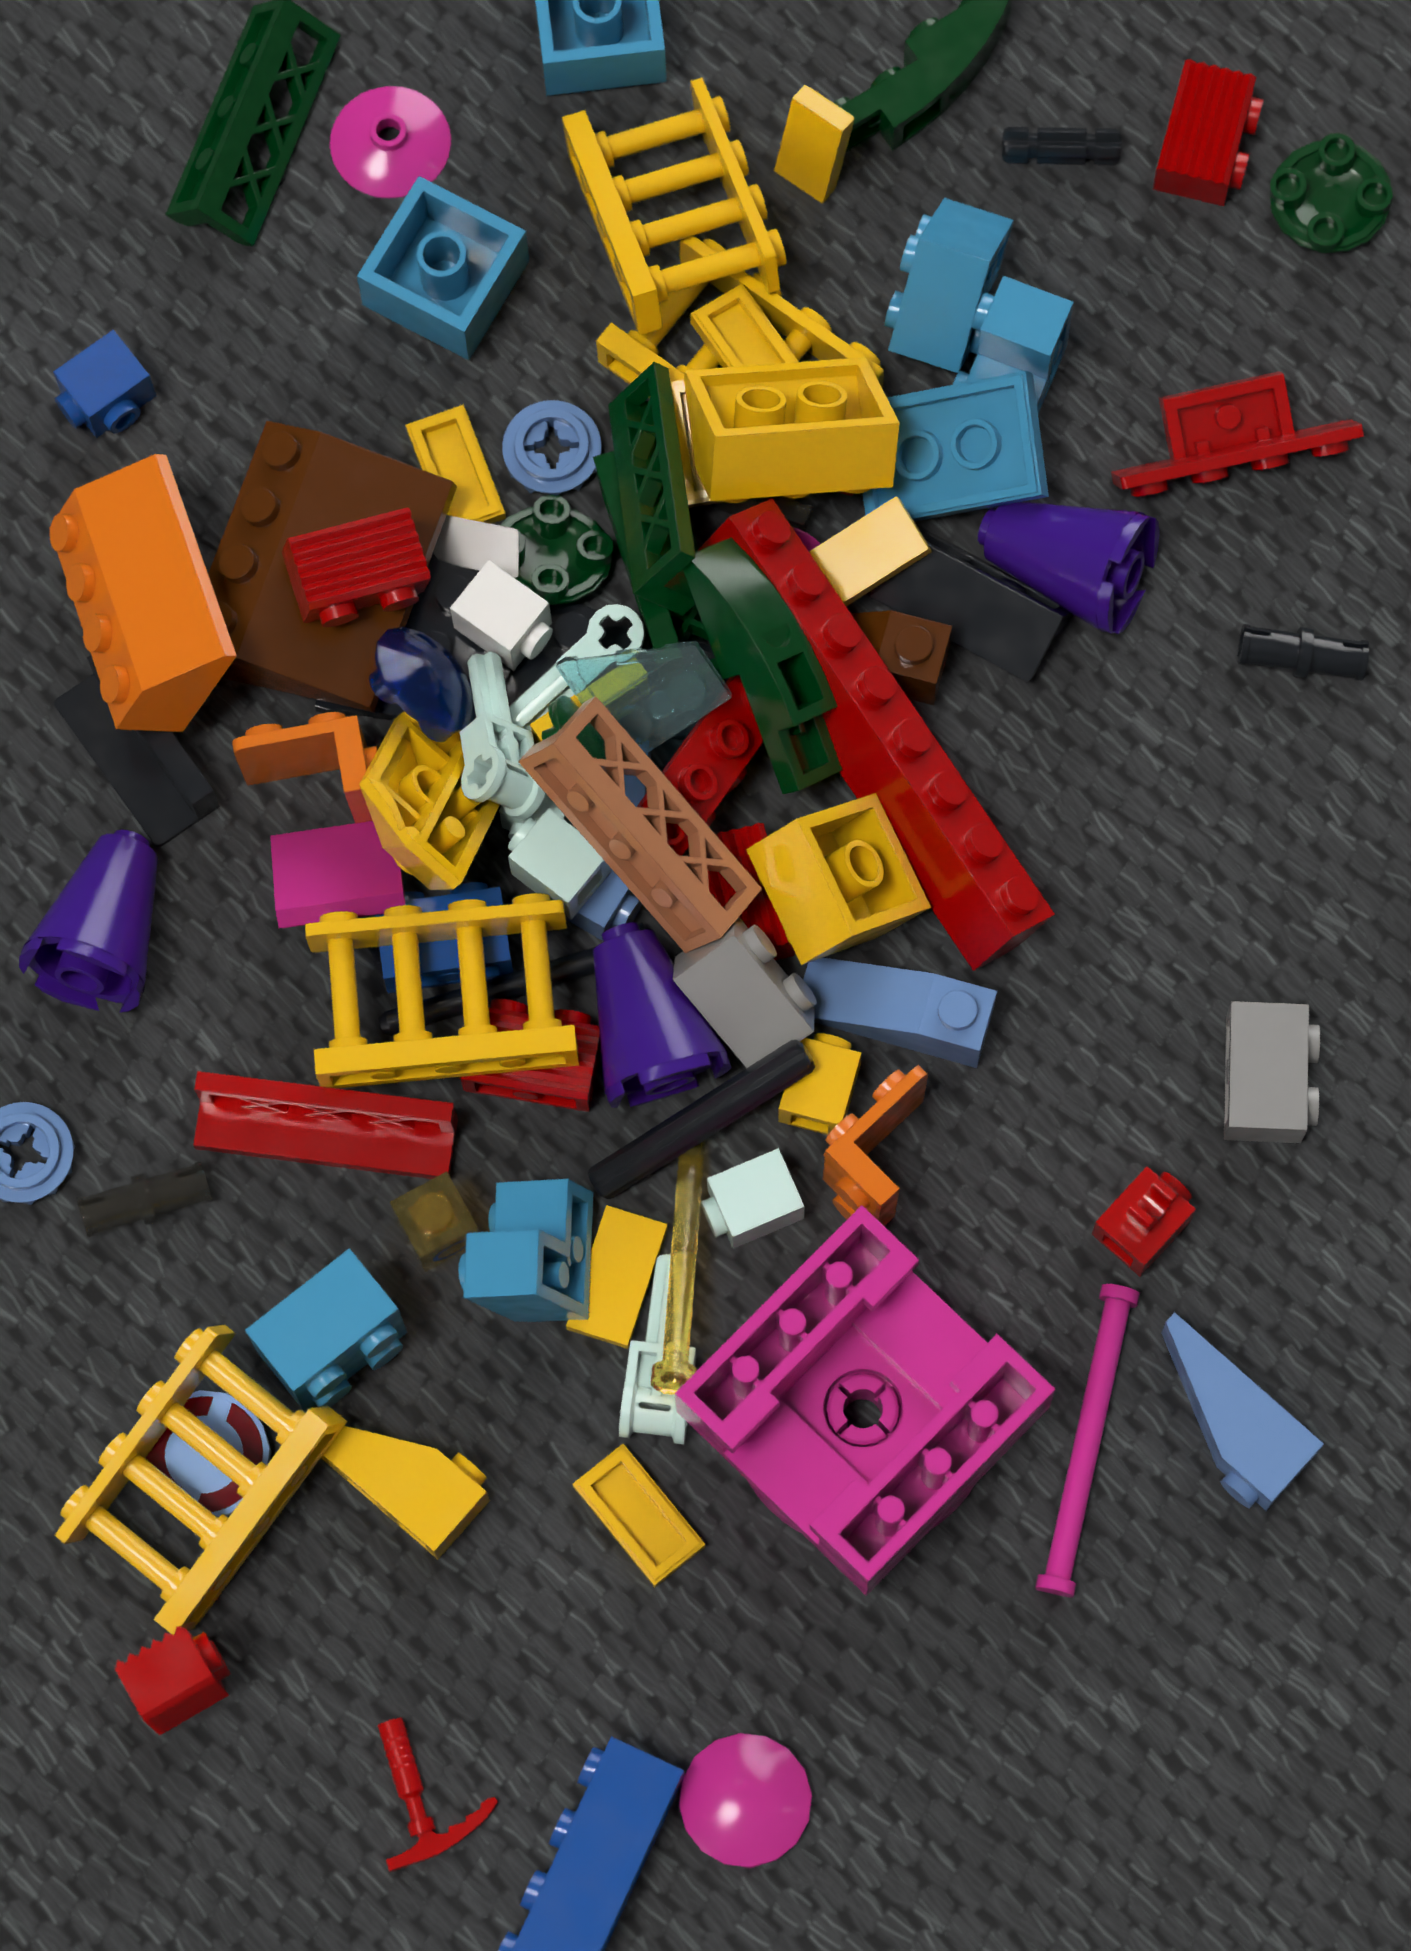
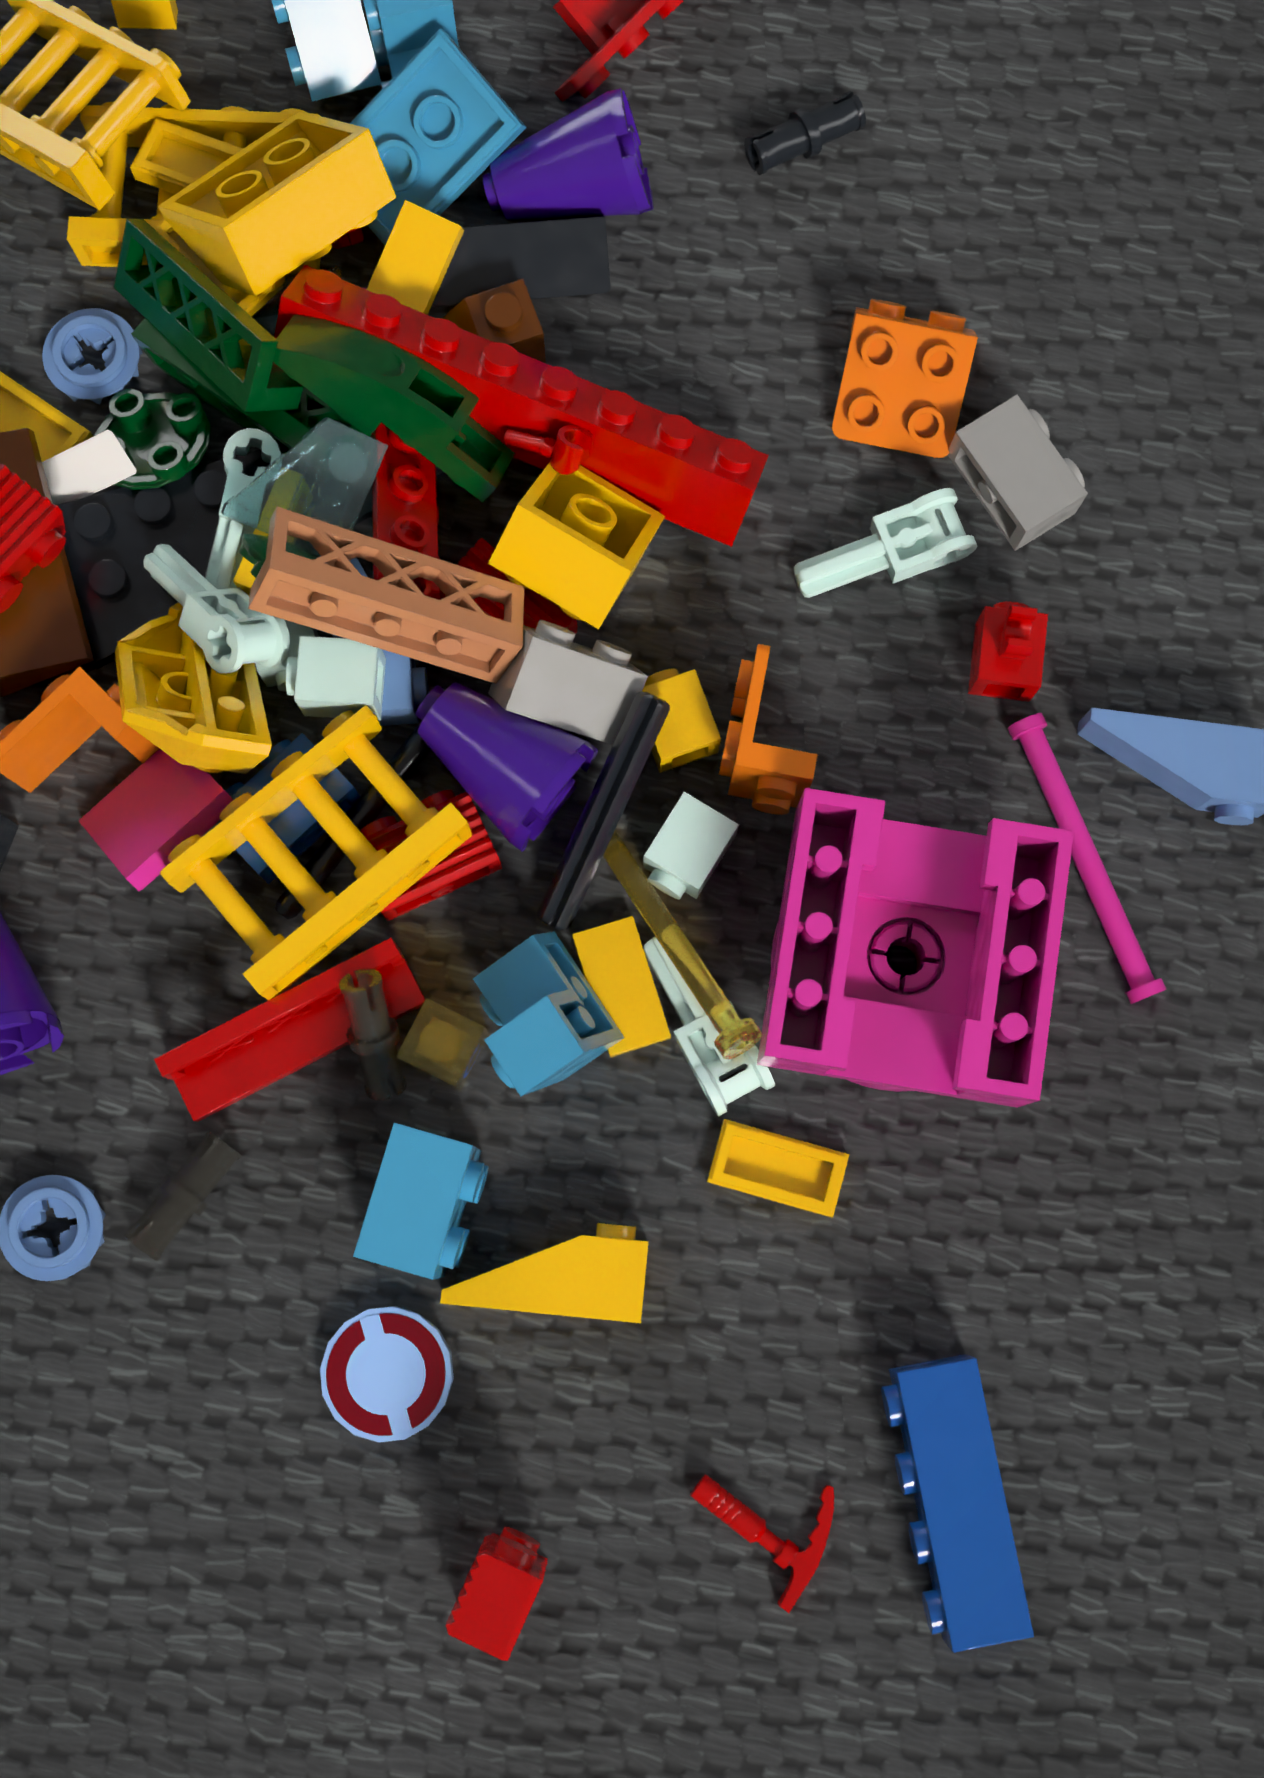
camera: 40 degrees left, 5 degrees up
yellow fence [55,1325,348,1635] -> none
clear blue dish [369,627,476,742] -> none
white brick [450,560,553,671] -> none
dark pink dish [679,1733,812,1869] -> none
medium blue slope [803,958,997,1068] -> none
none -> clear smoke pin [339,969,407,1101]
none -> red hand [504,425,594,475]
none -> light aqua connector [794,488,977,598]
none -> orange bracket [832,299,978,458]

